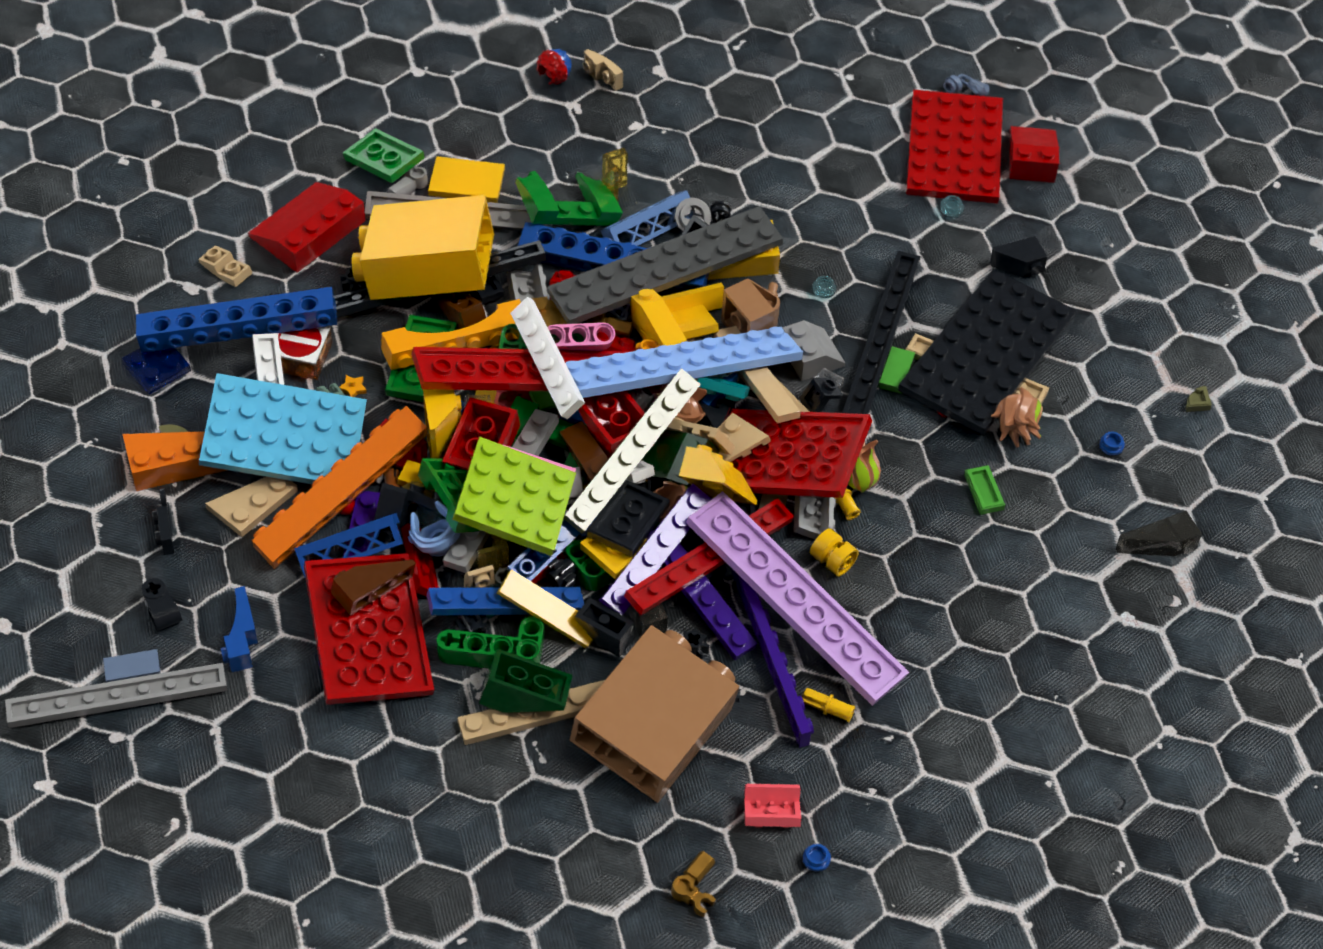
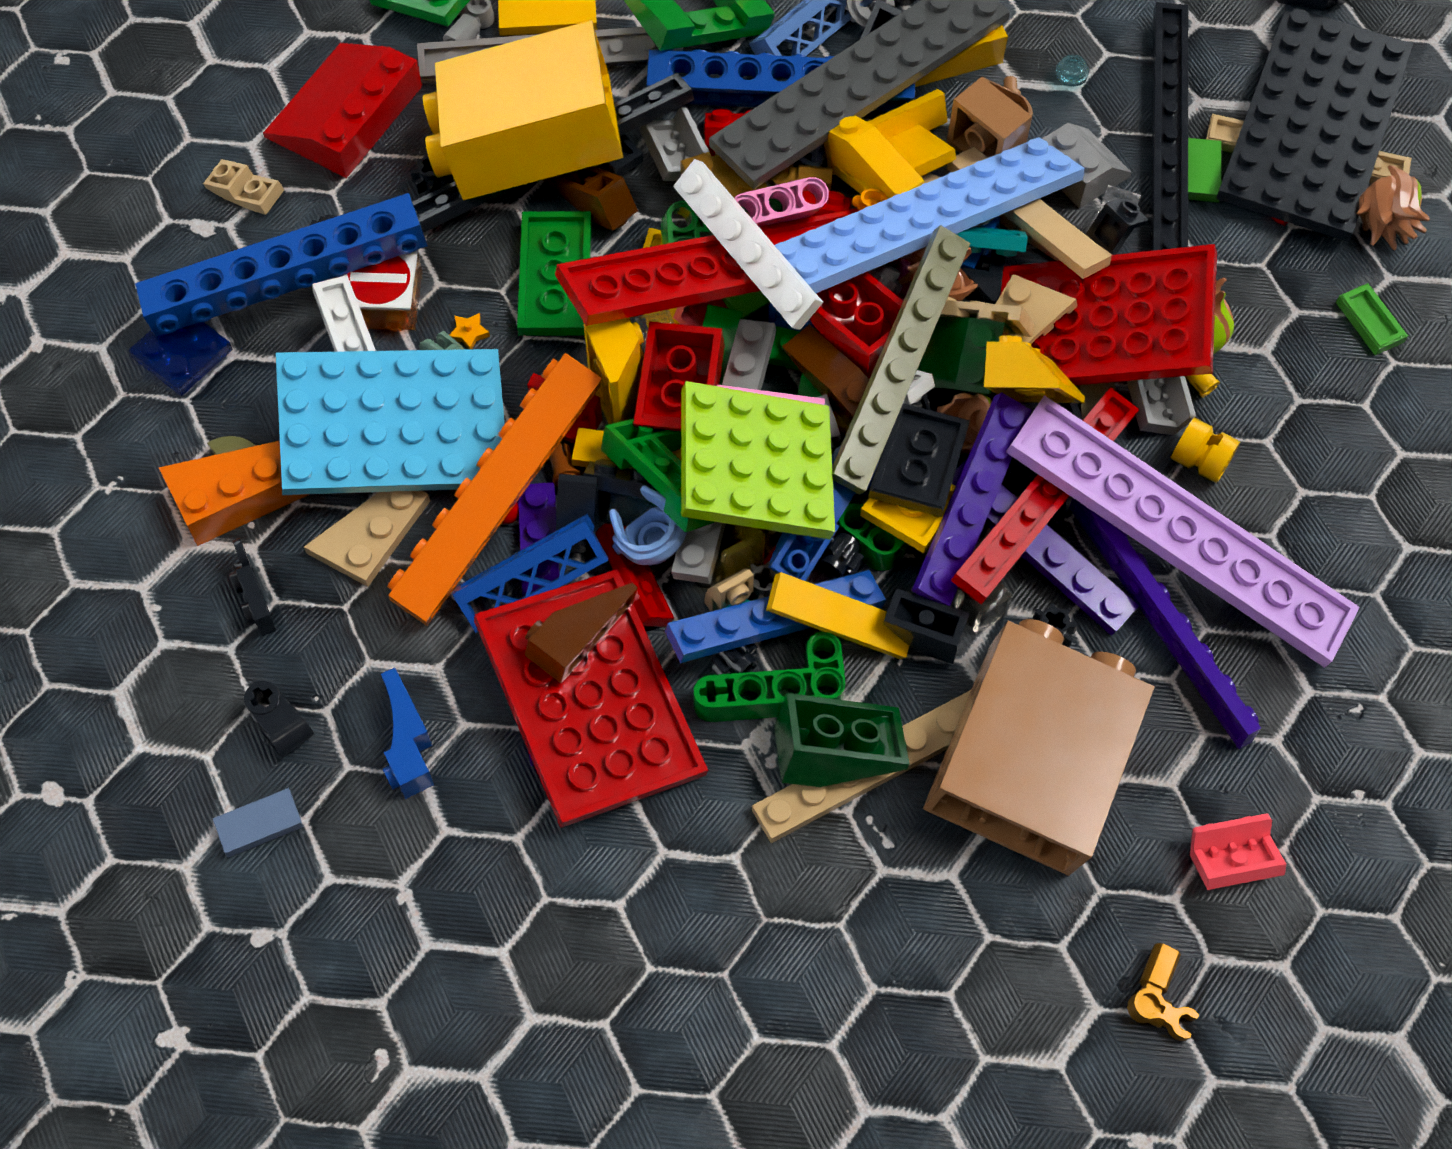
camera: 10 degrees left, 10 degrees up
light grey plate [5,663,227,728] -> none
light orange arch [381,299,521,370] -> none
yellow axle [802,688,855,722] -> none
blue plate [803,844,831,872] -> none

